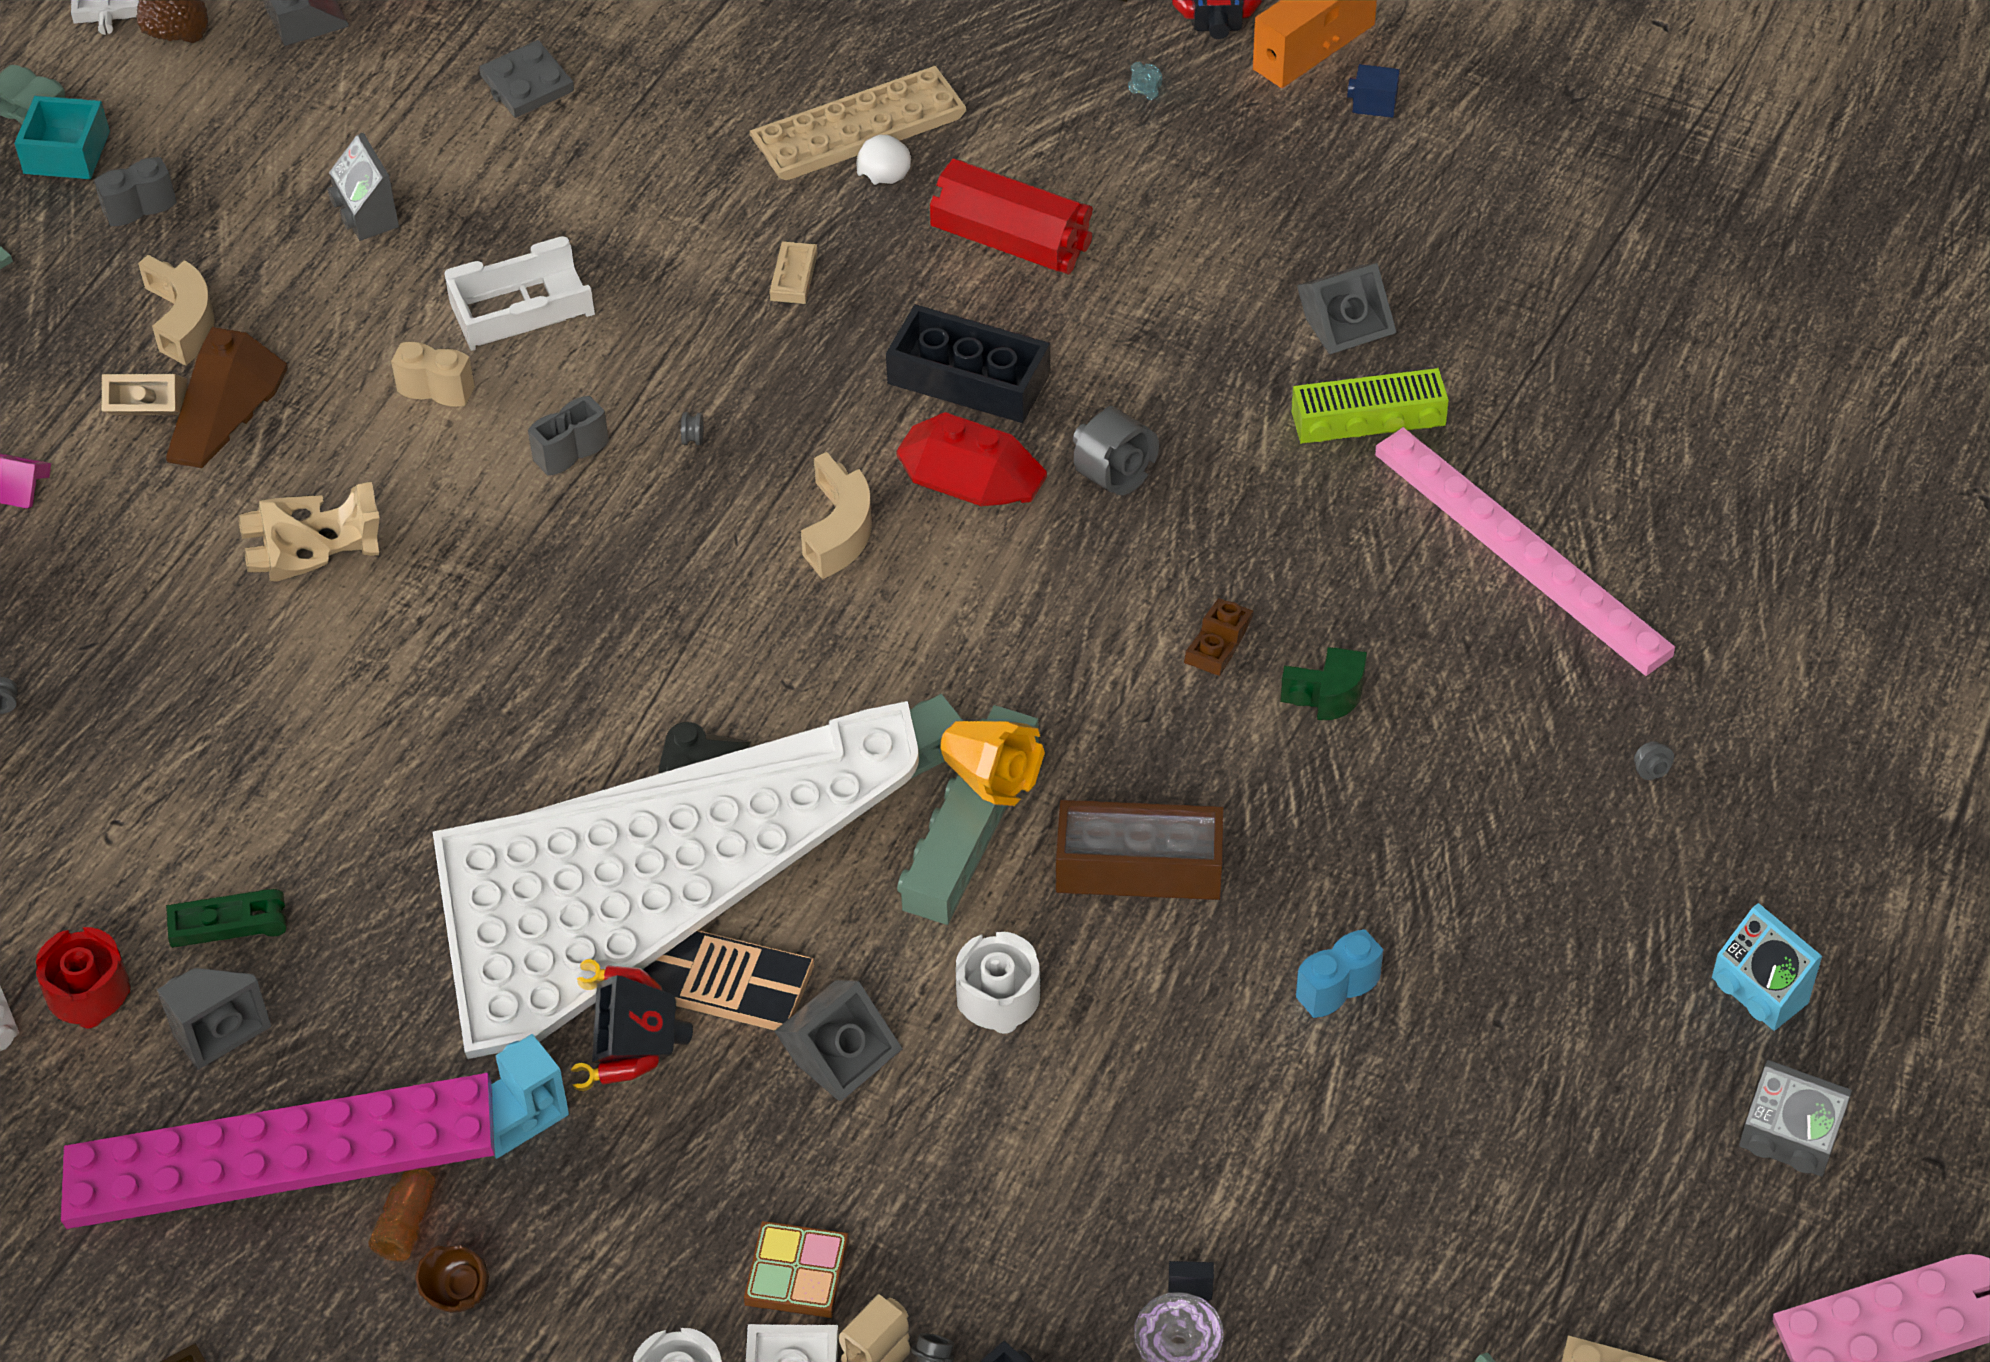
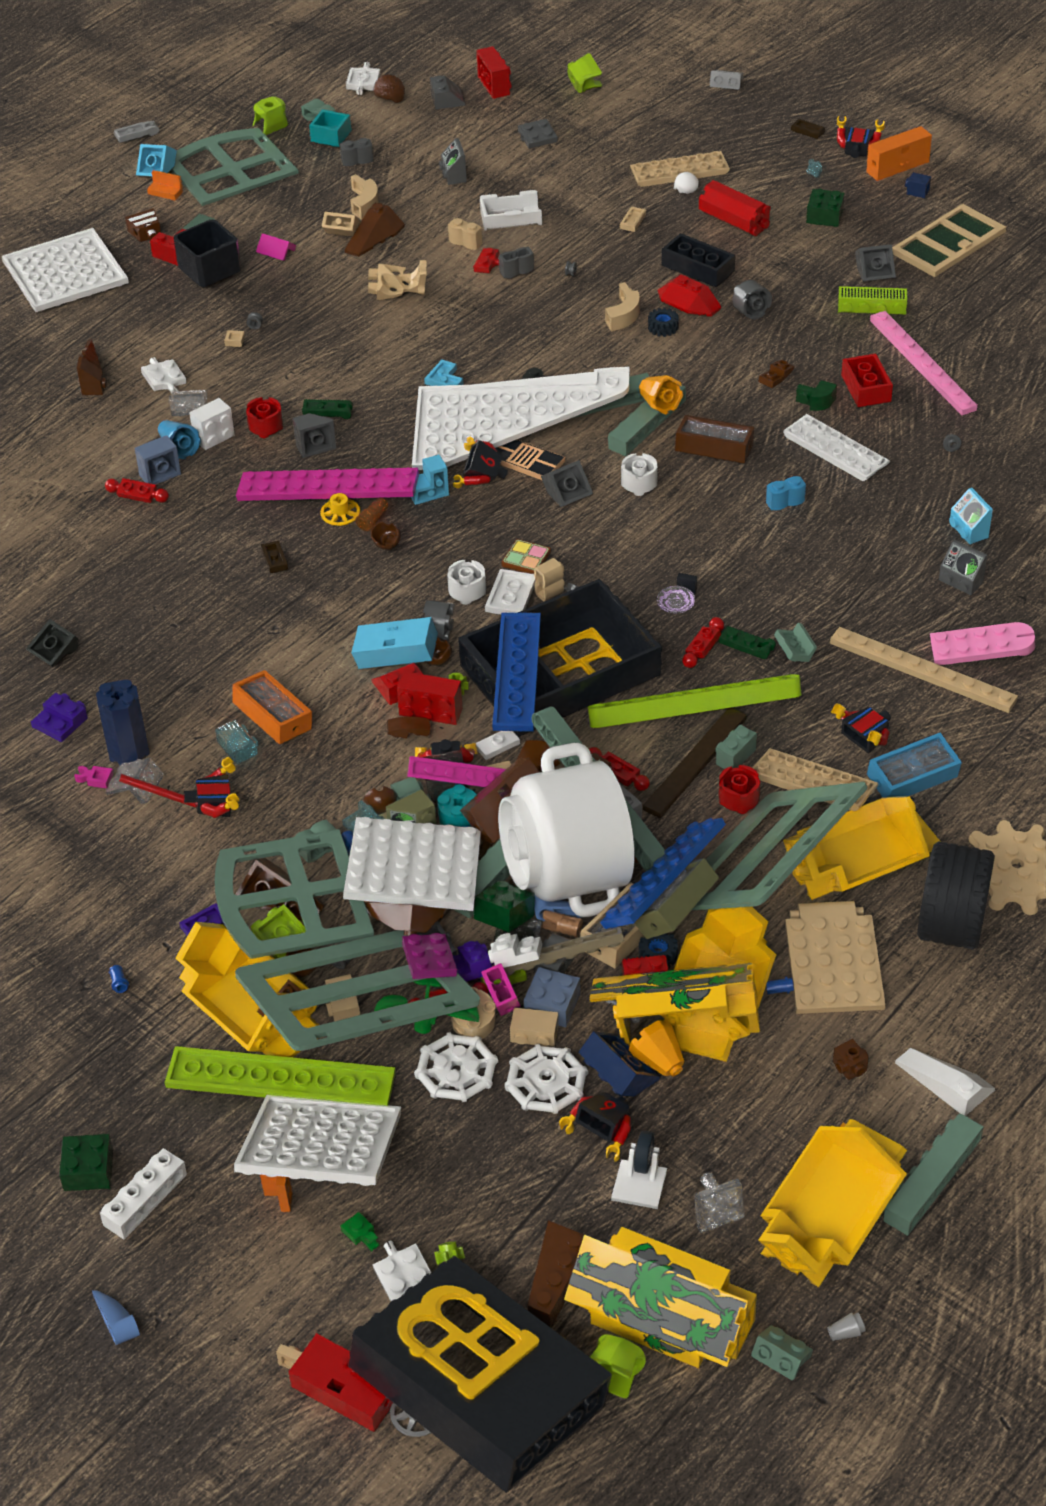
camera: 15 degrees right, 5 degrees down
none -> yellow wheel [321,493,360,526]
none -> medium azure plate [424,359,463,386]
none -> red plate [473,248,500,273]
none -> black bush [648,308,679,337]
none -> white plate [783,414,890,481]
none -> dark green brick [806,189,845,227]
none -> red brick [841,353,893,407]
none -> door [892,204,1006,277]

